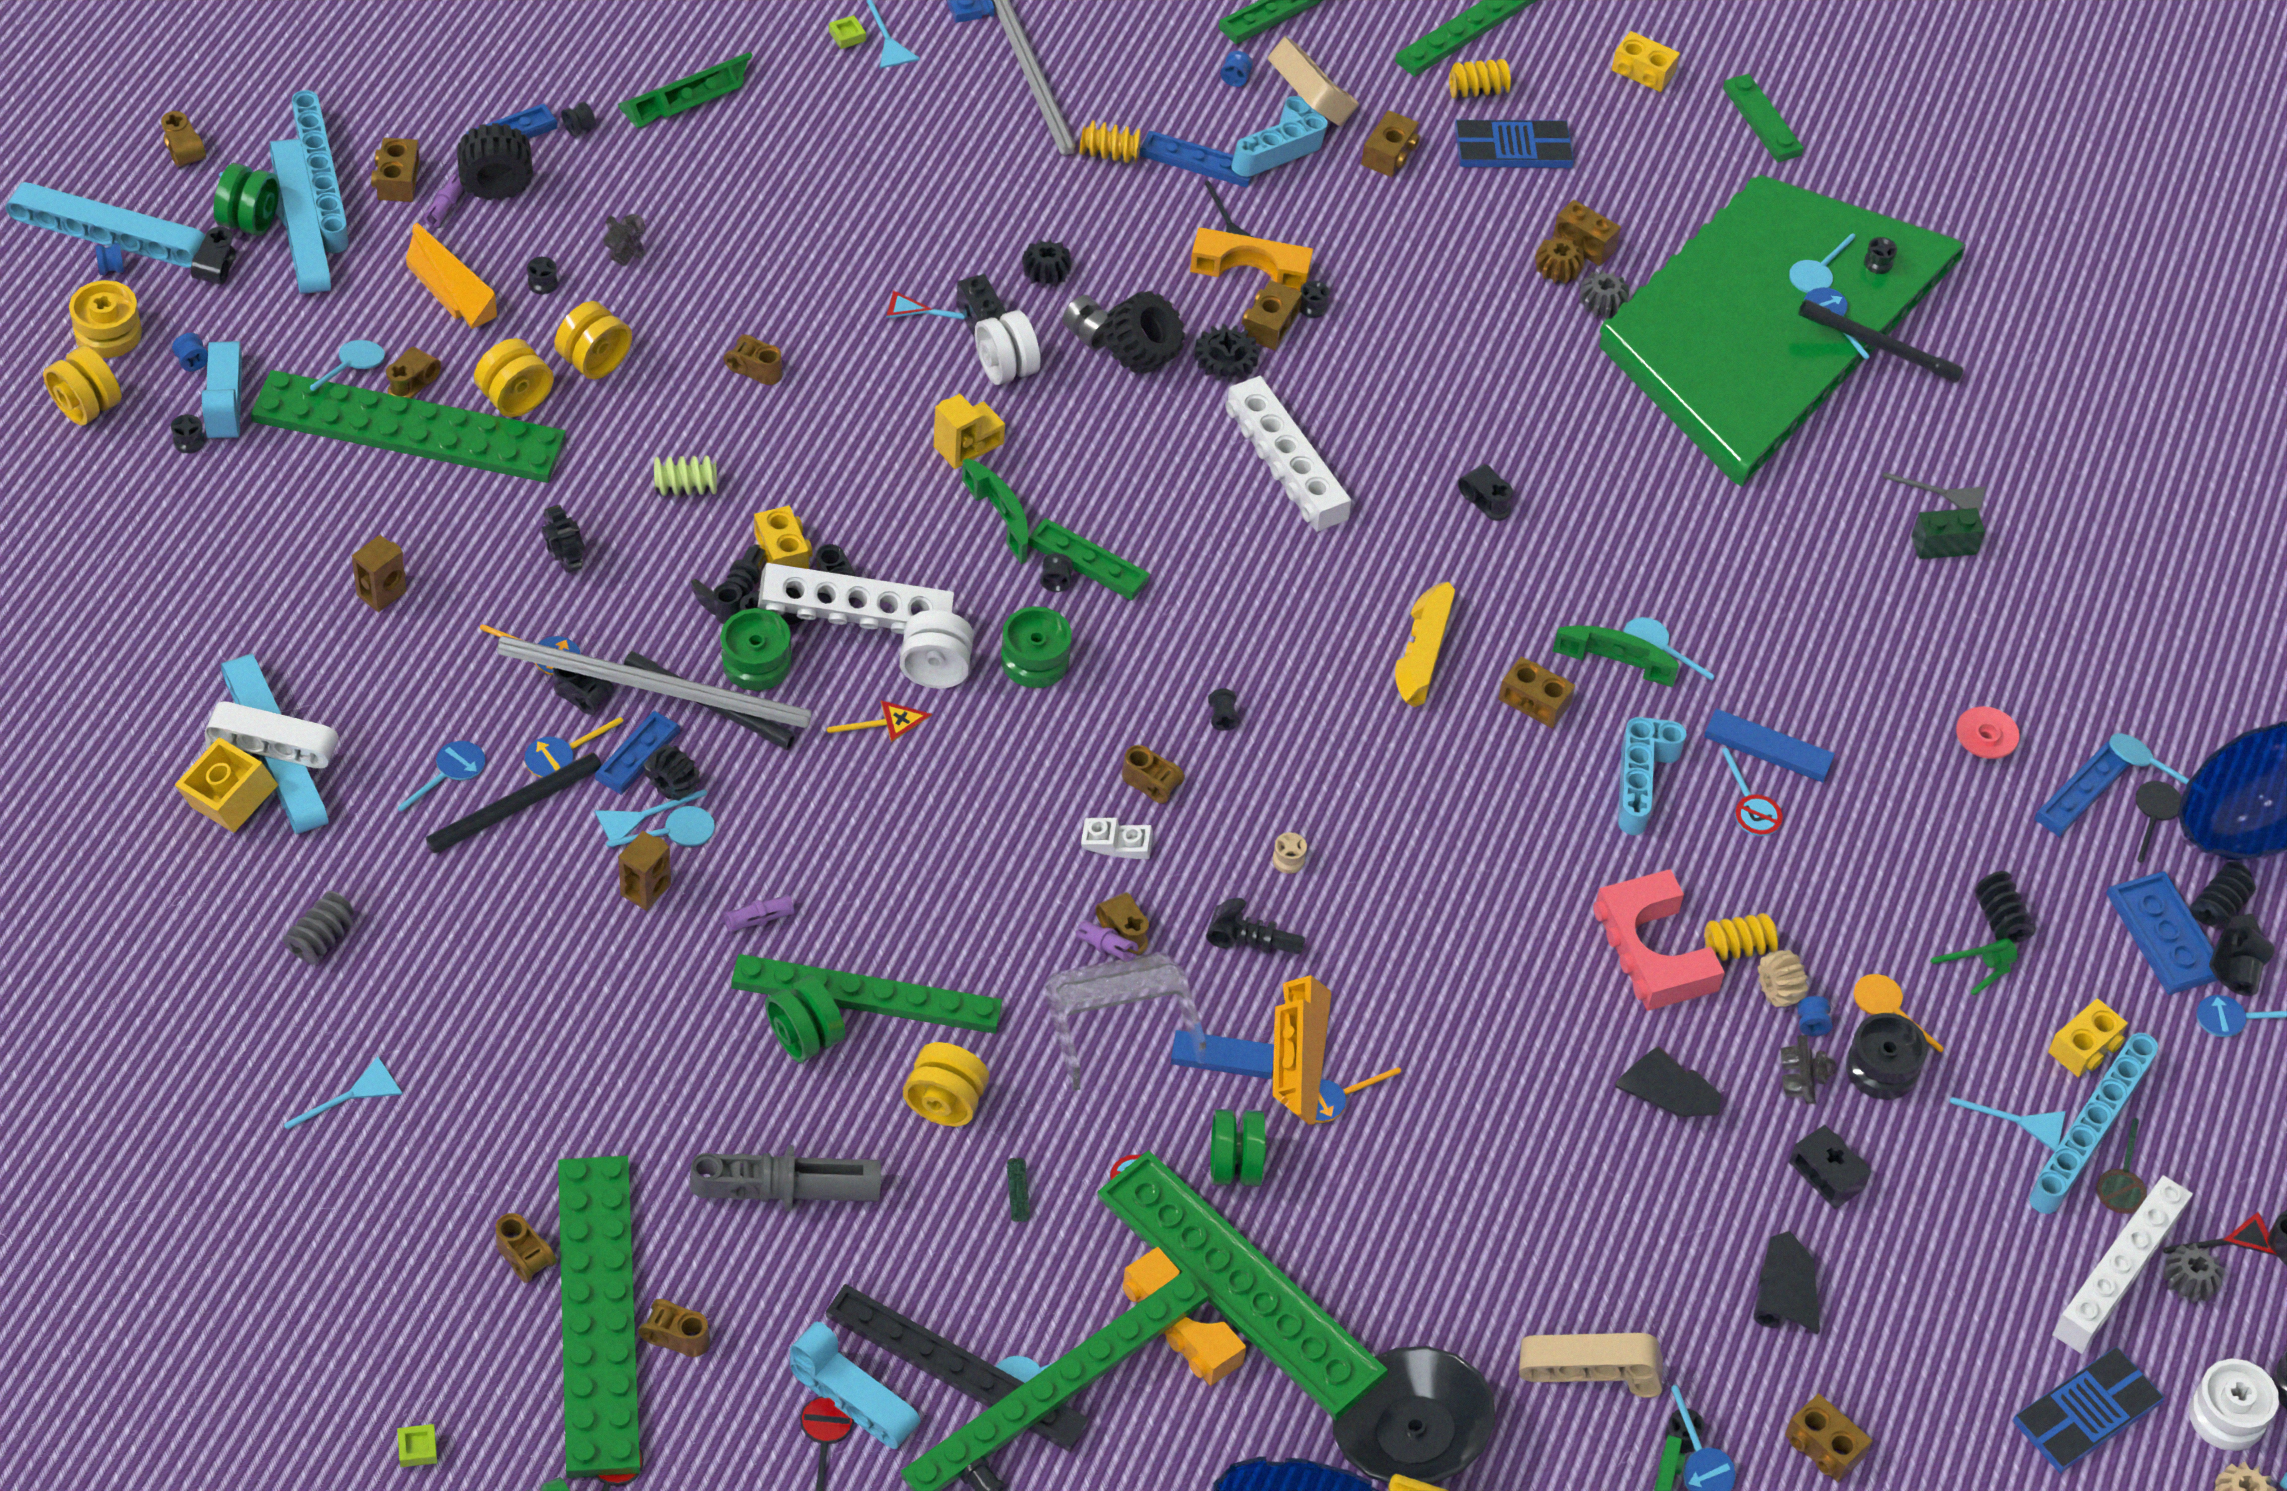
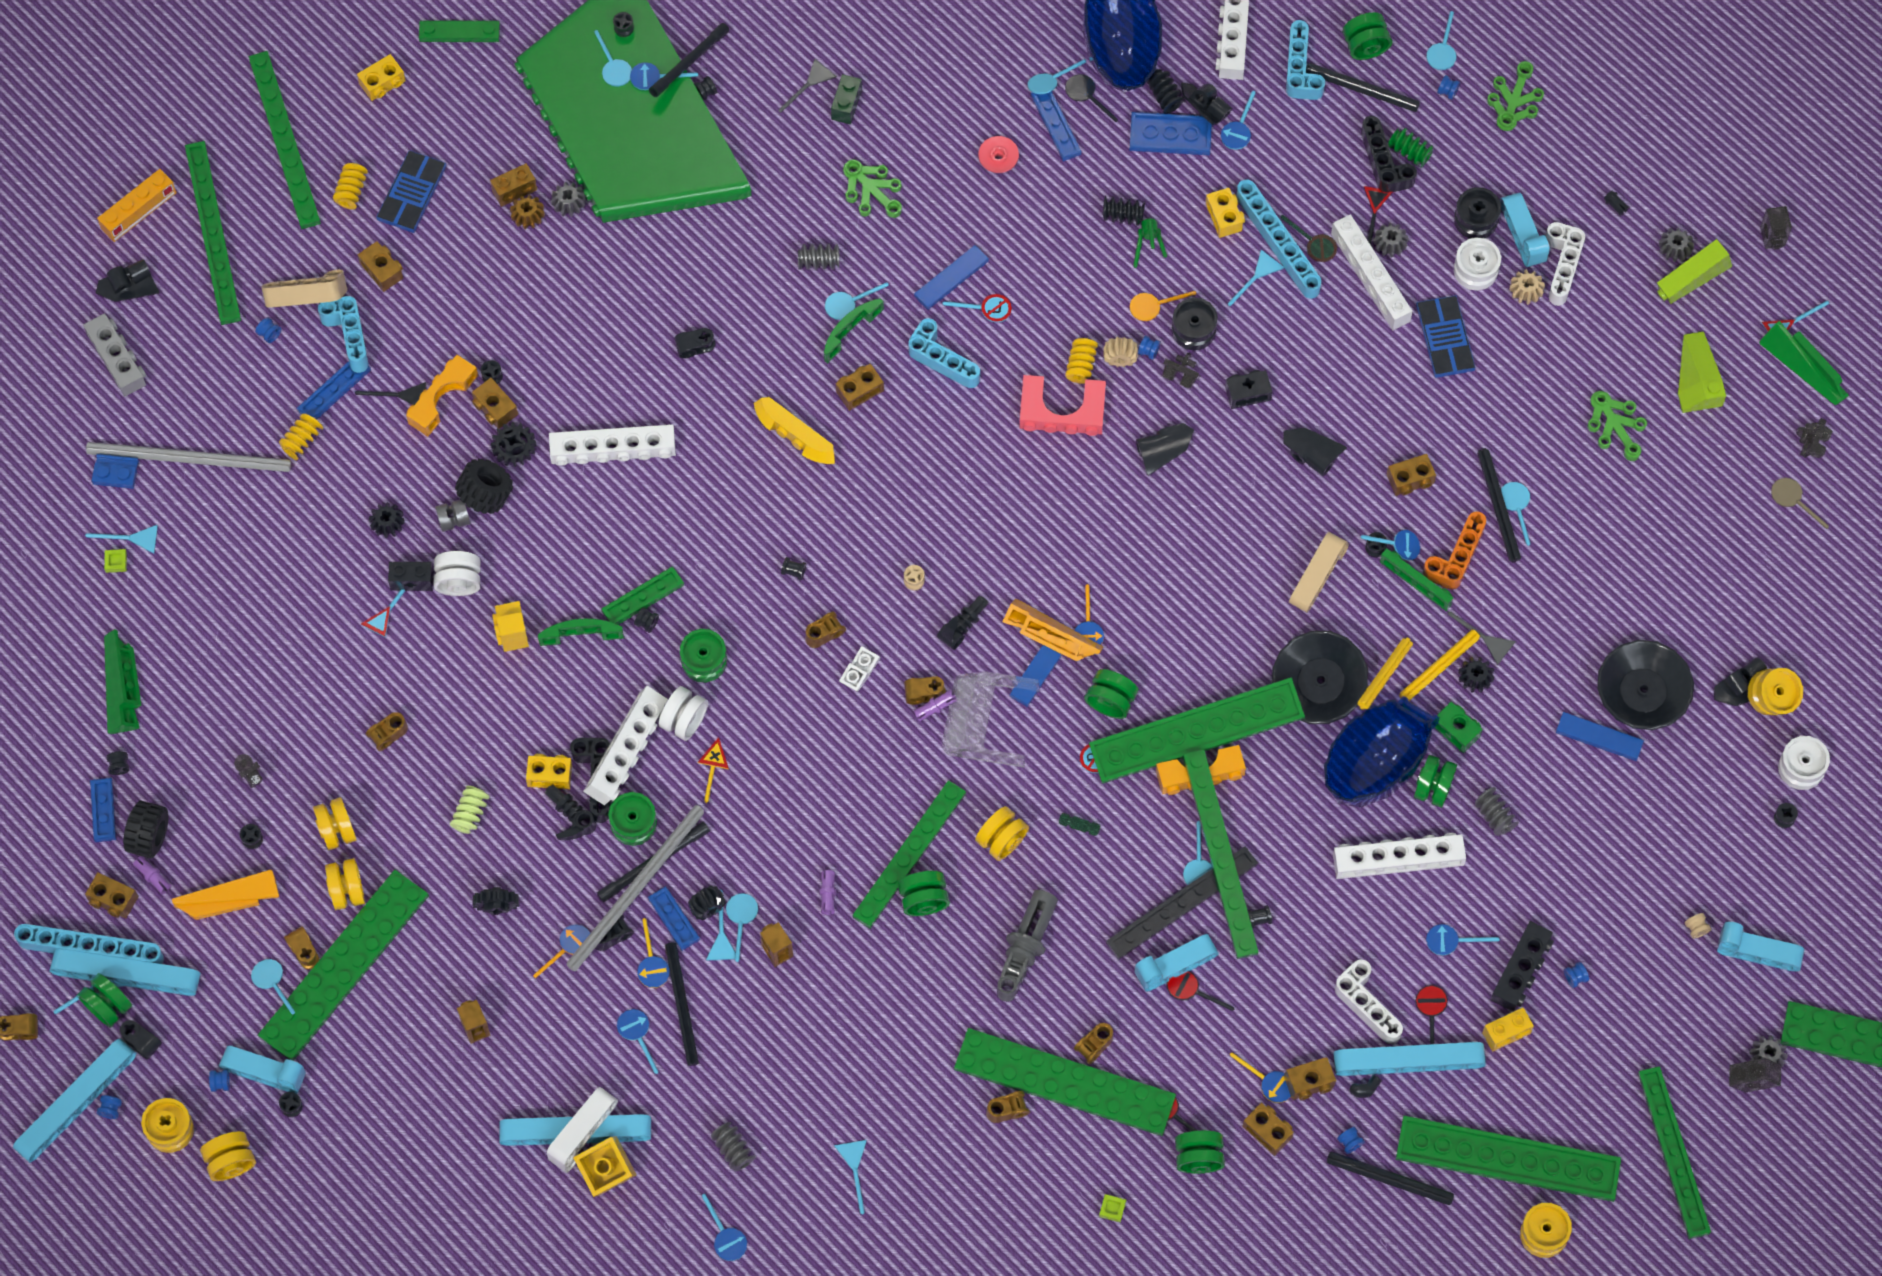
camera: 60 degrees left, 15 degrees up
none -> black wheel [694,76,717,101]
none -> blue piece [702,1194,747,1261]
none -> flat silver piece [798,244,839,270]
none -> bright green plant [843,159,902,218]

